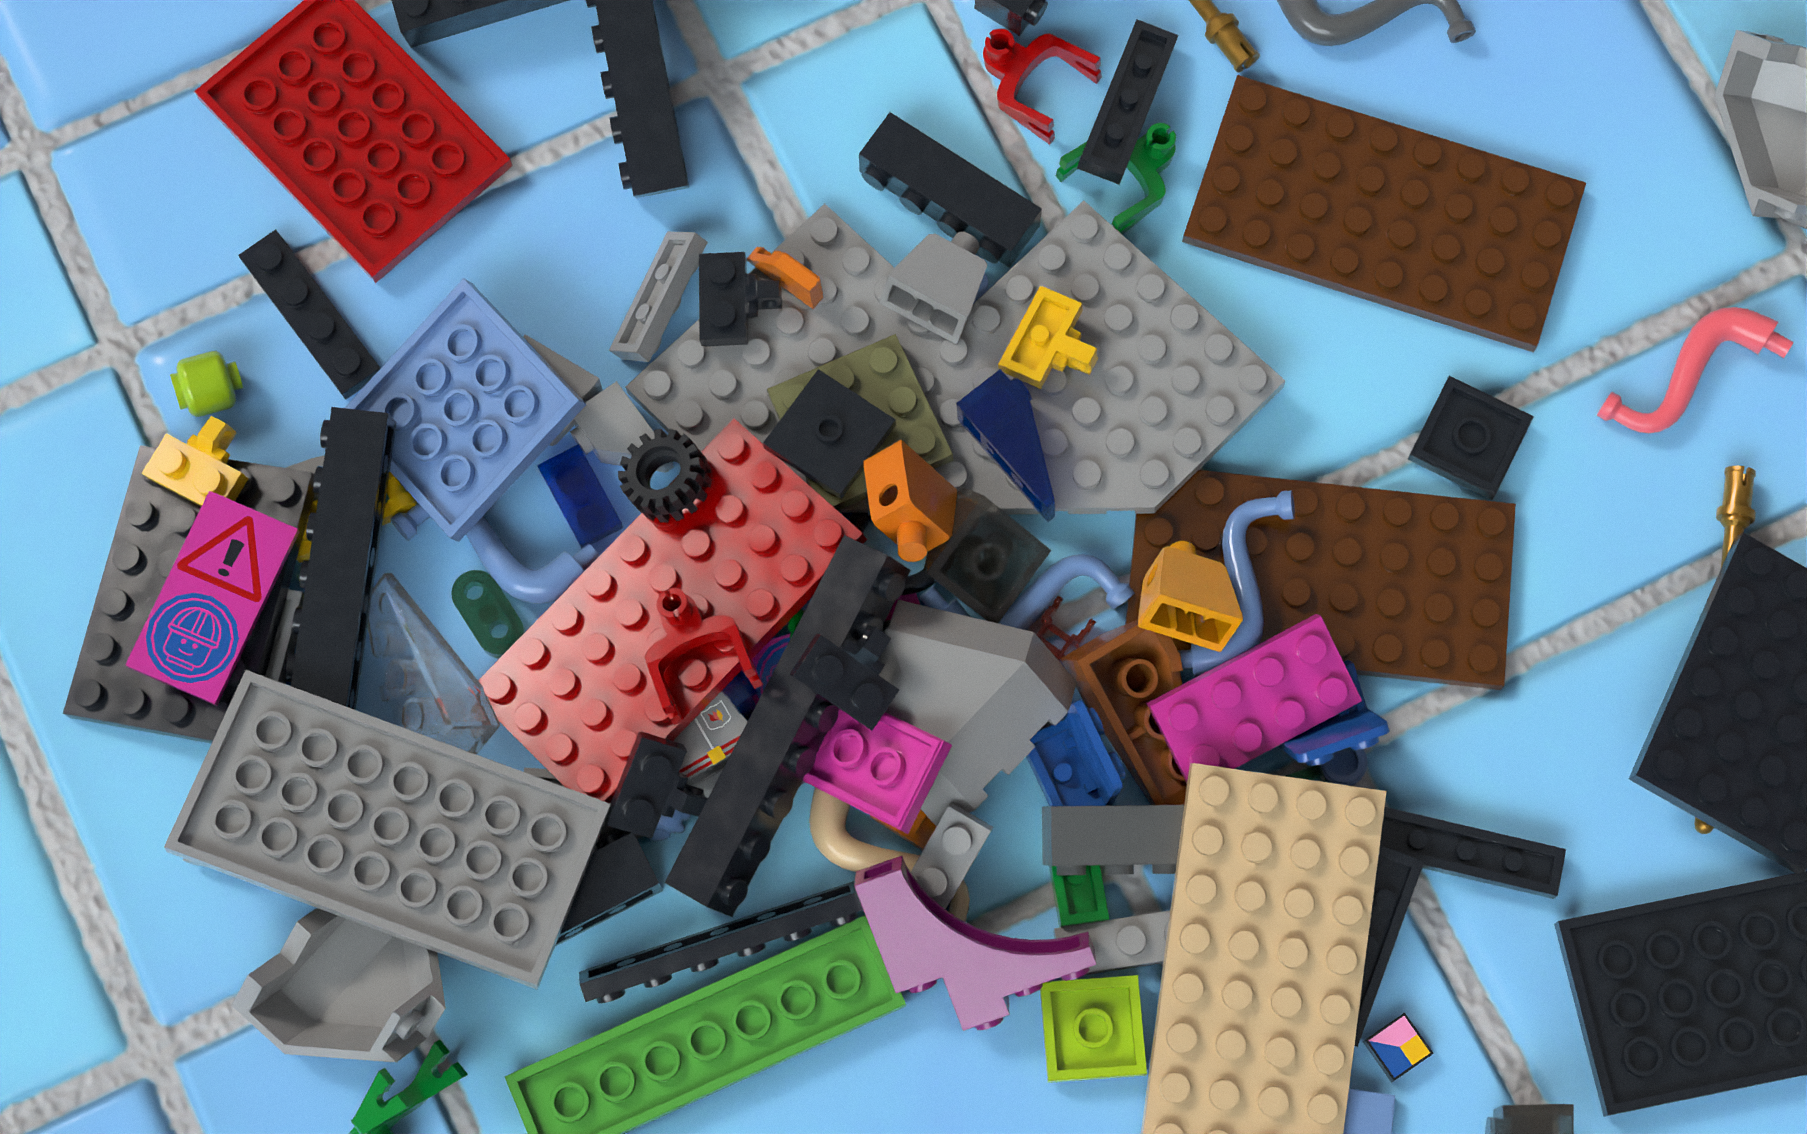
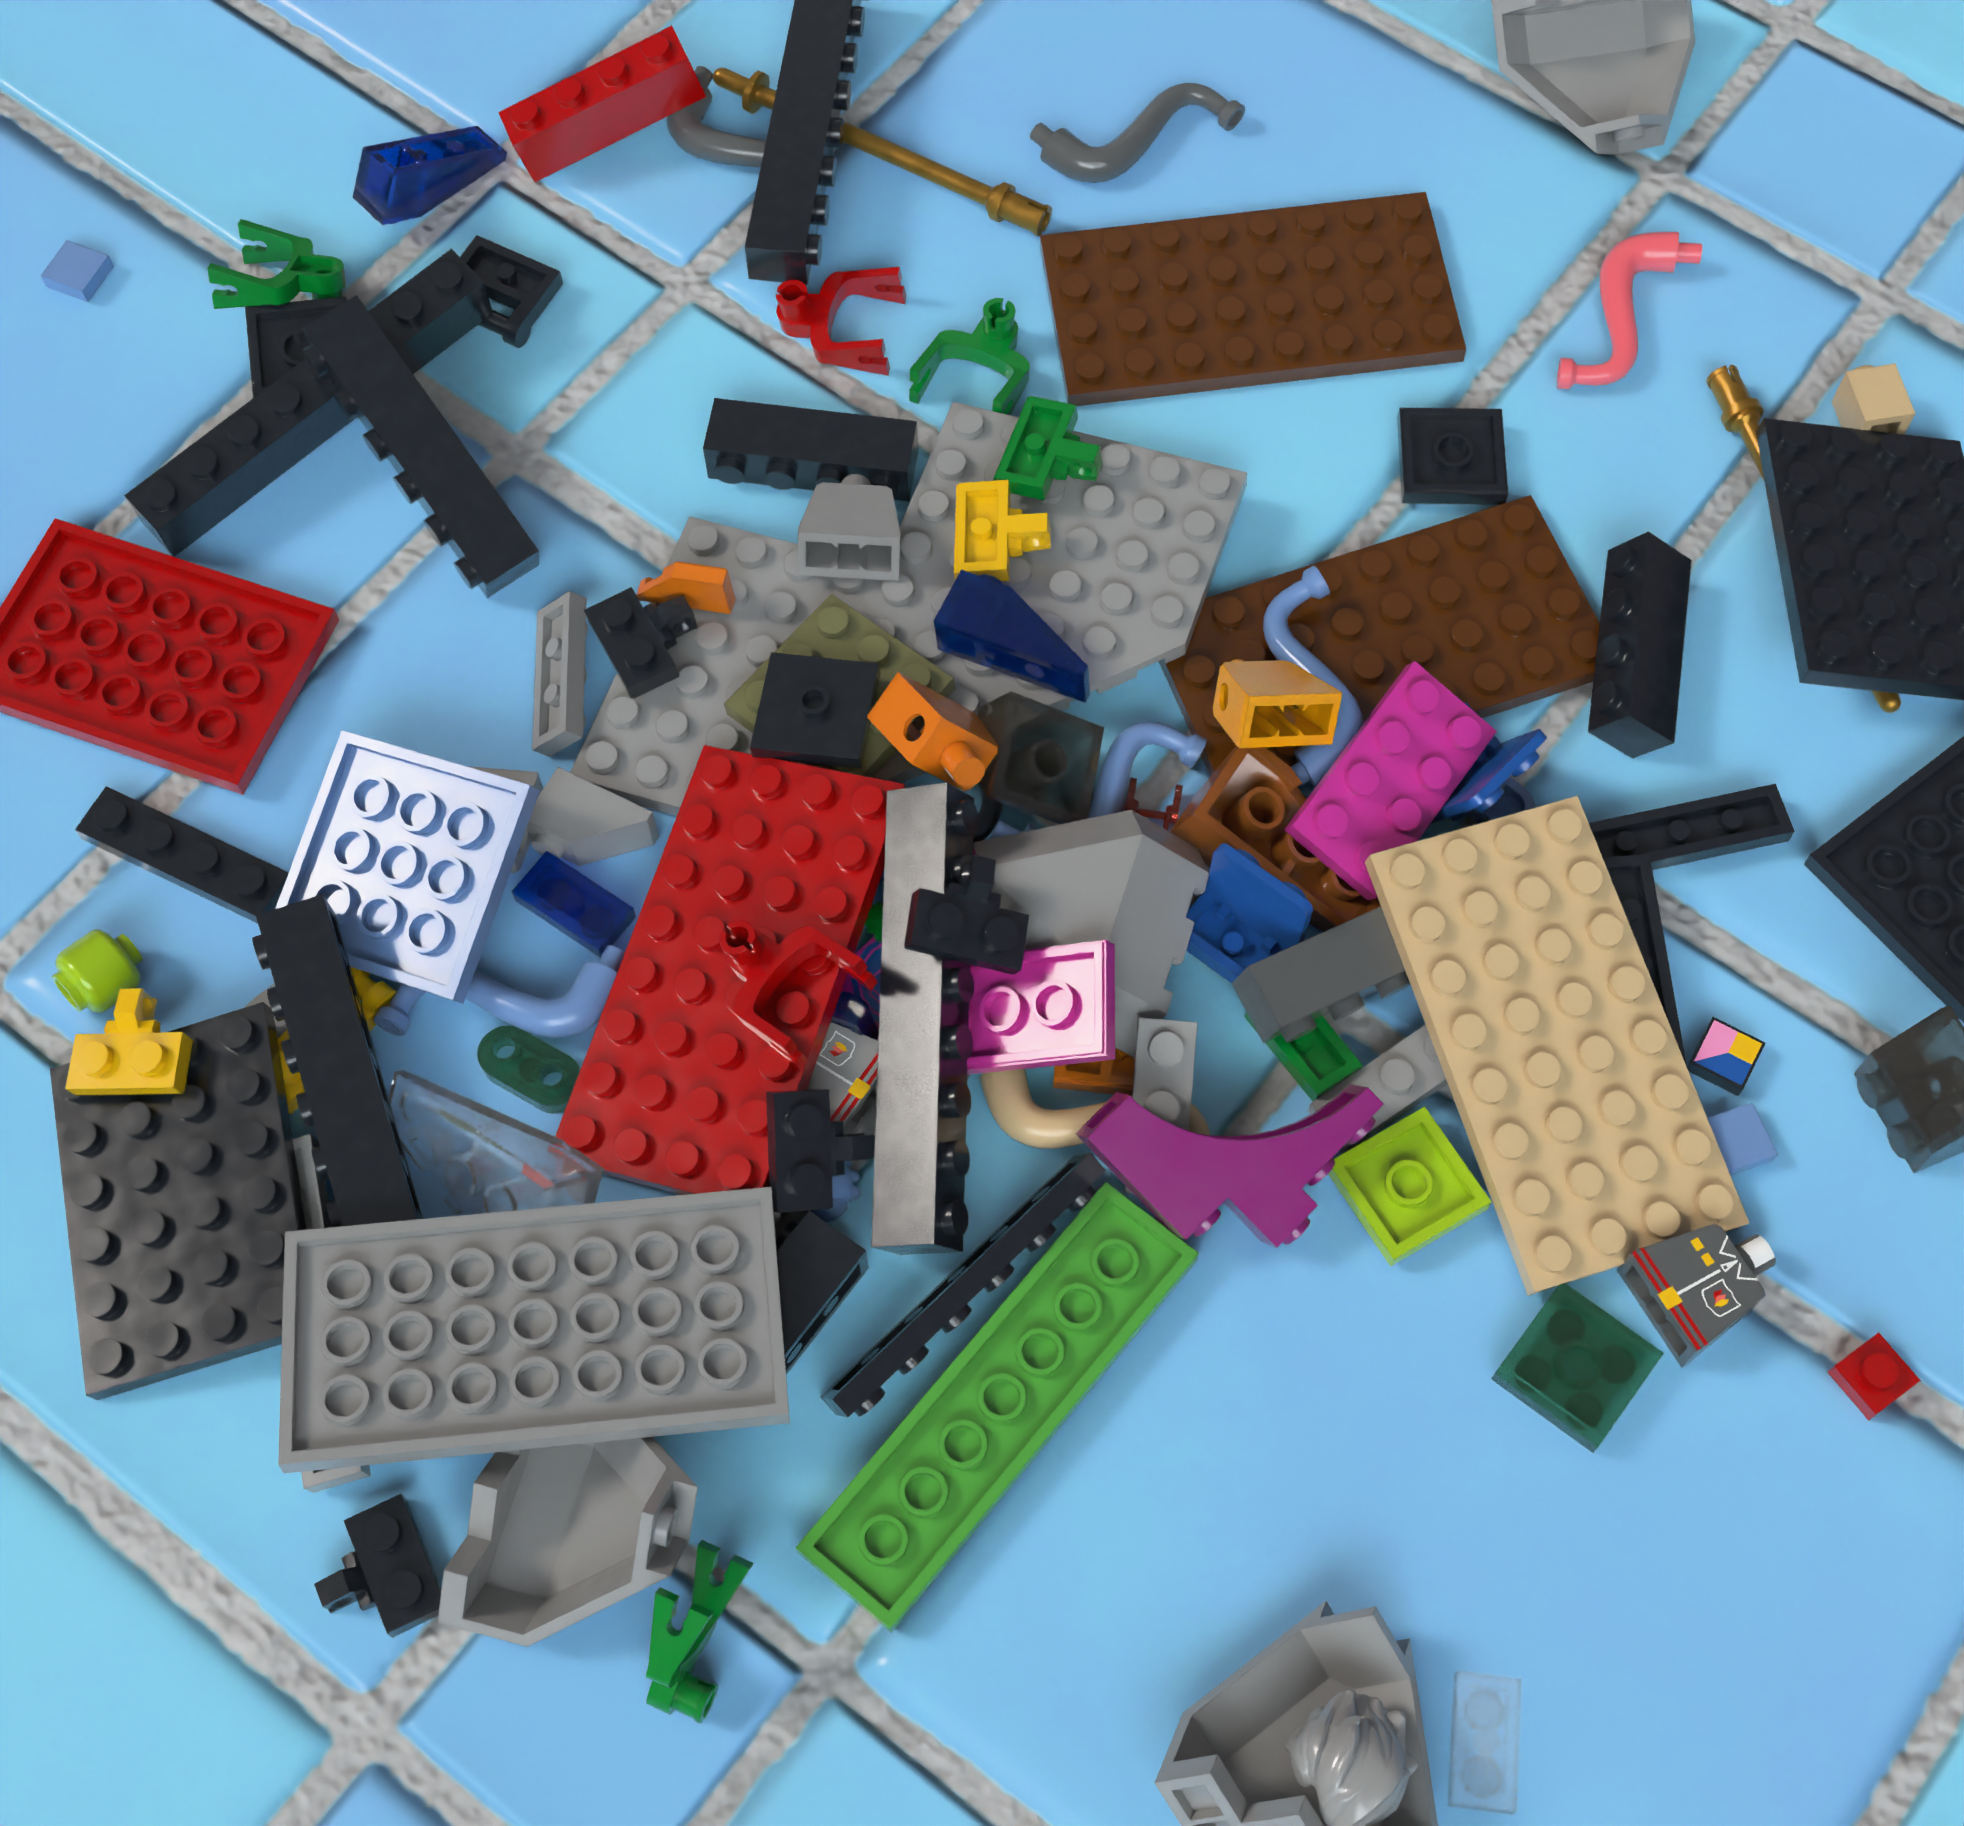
camera: 25 degrees left, 10 degrees down
dark pink tile [125,491,299,706] -> none
black tyre [618,429,712,523] -> none
black plate [1077,19,1179,185] -> none
none -> black hinge [314,1493,442,1638]
none -> green hinge [993,396,1103,501]
none -> black brick [1588,531,1692,759]

